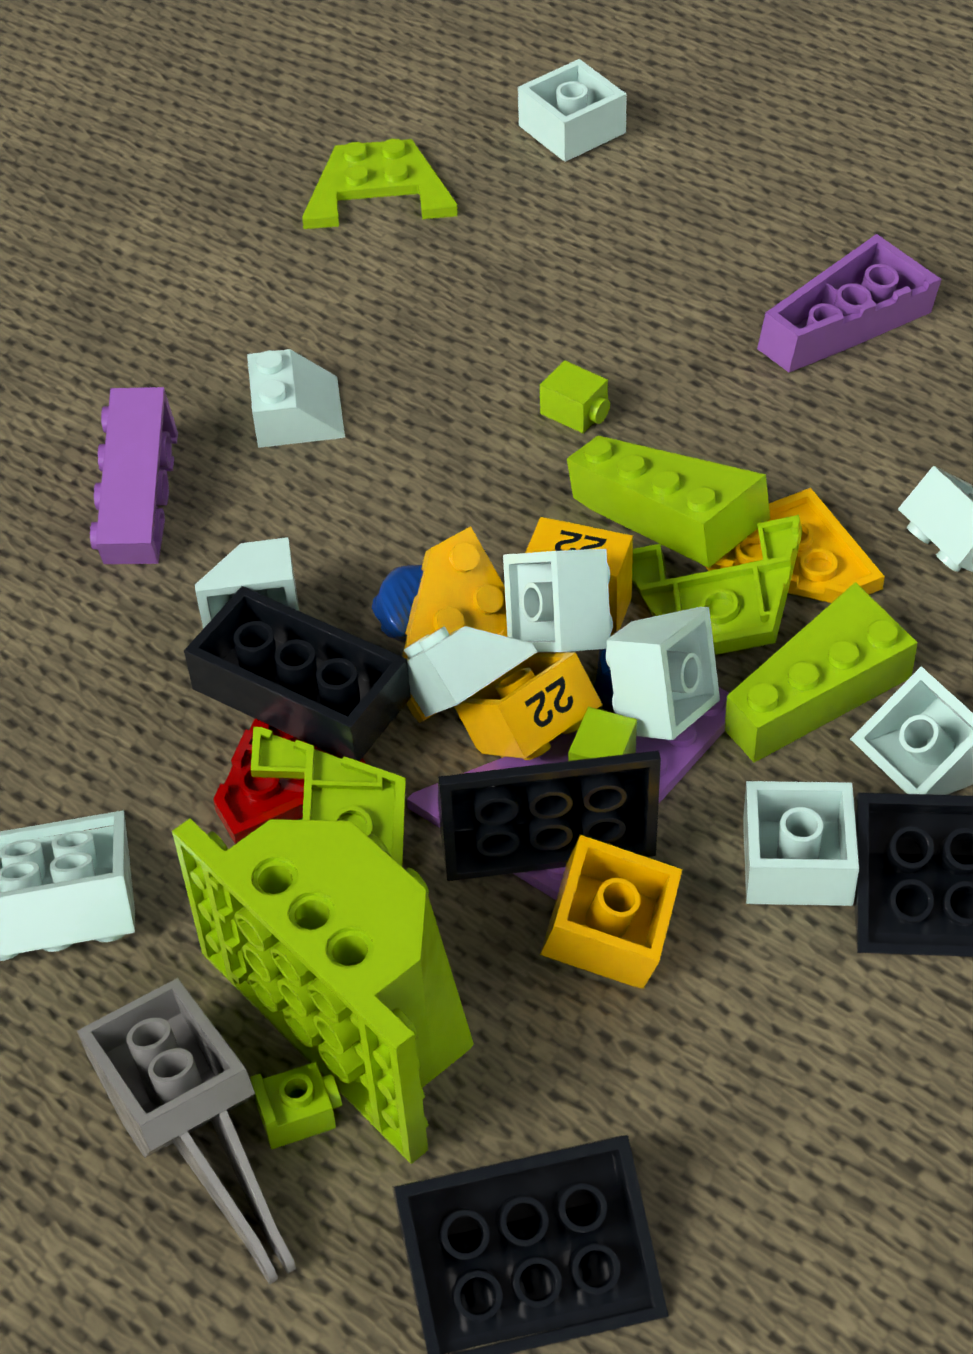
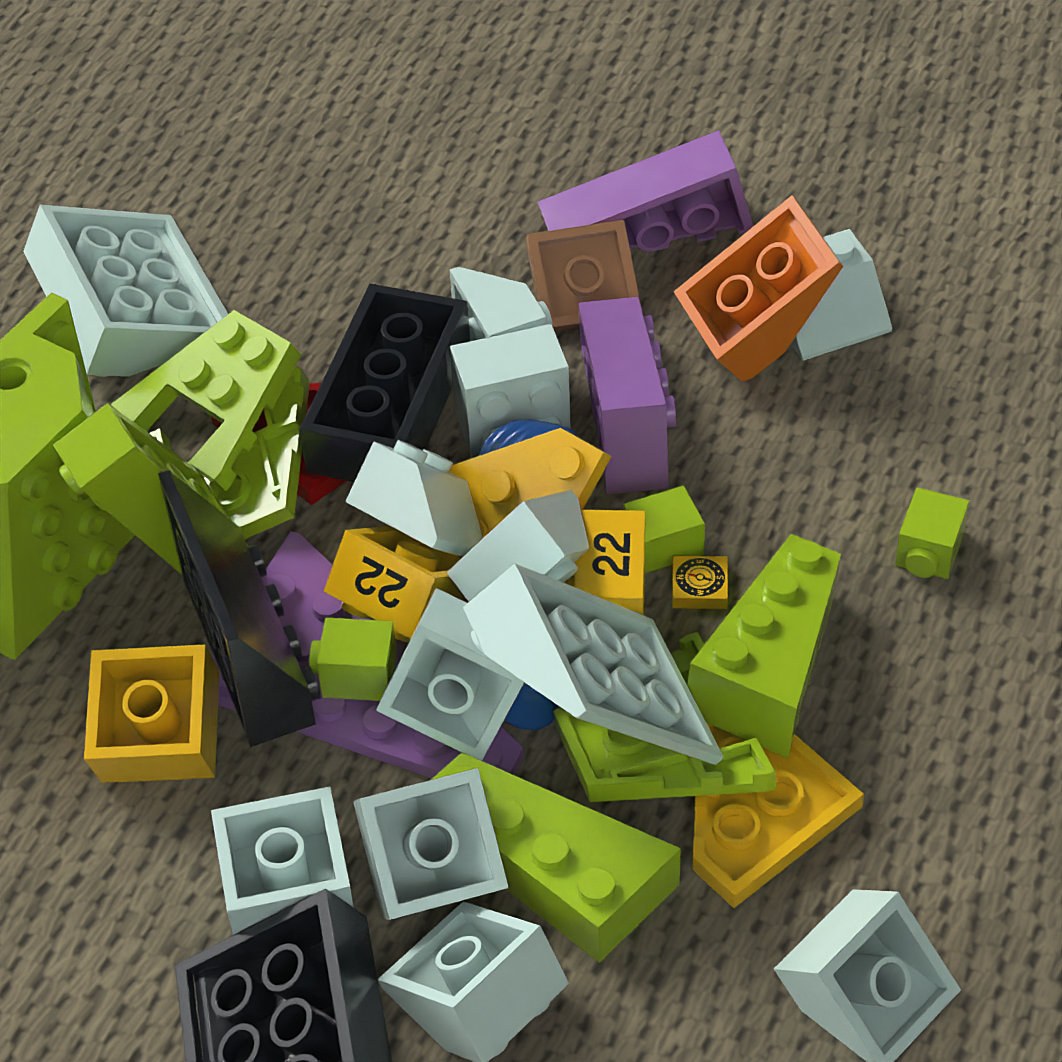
camera: 75 degrees right, 0 degrees up
none -> lime wedge [53,403,249,575]
none -> lime wing [111,310,302,491]
none -> light aqua slope [353,768,509,920]
none -> light aqua brick [450,324,571,458]
none -> light aqua slope [463,563,724,765]
none -> medium nougat plate [525,220,642,332]
none -> medium lavender wedge [578,297,676,495]
none -> lime brick [623,485,705,573]
none -> orange slope [673,195,844,382]

